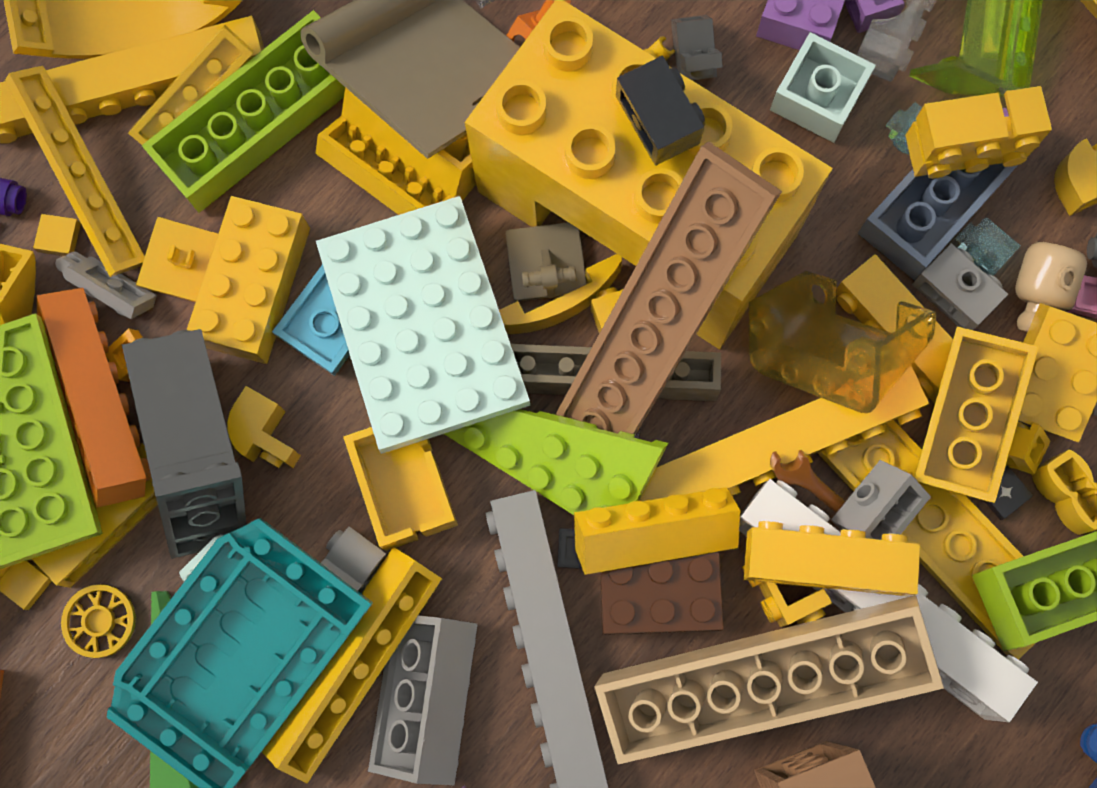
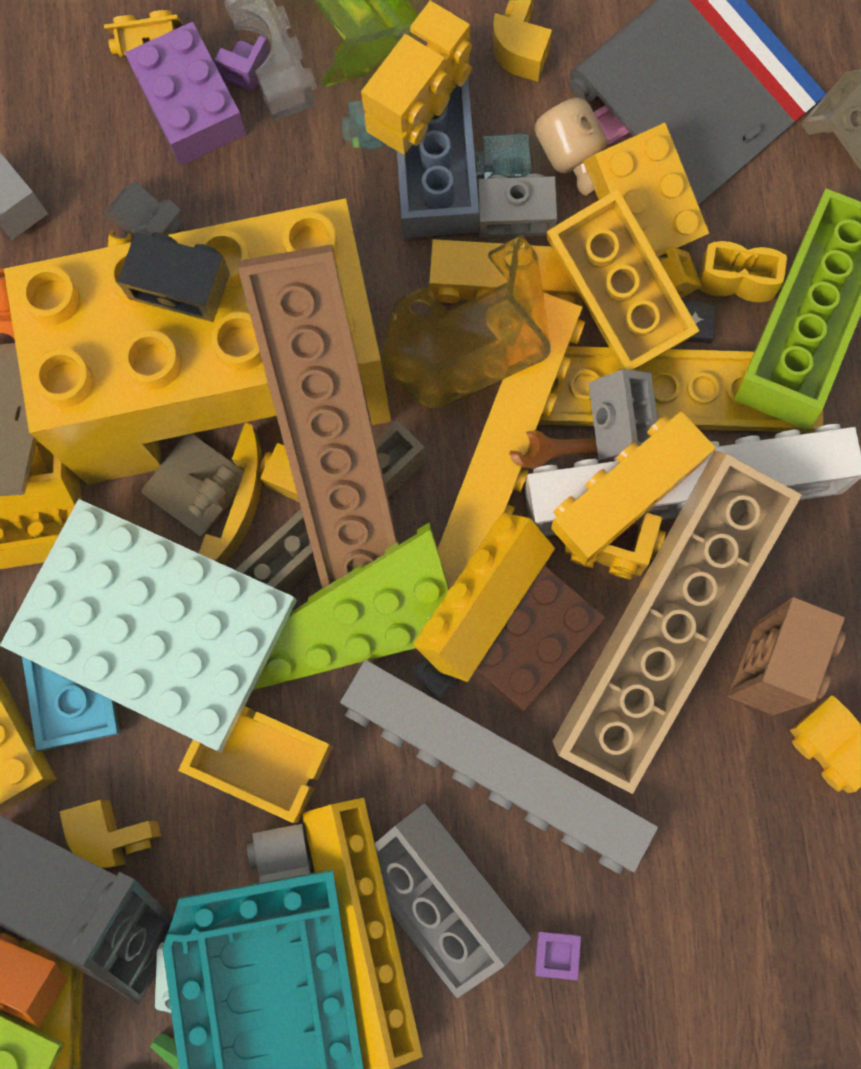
camera: 45 degrees left, 0 degrees up
light aqua brick [770,32,876,143] -> none

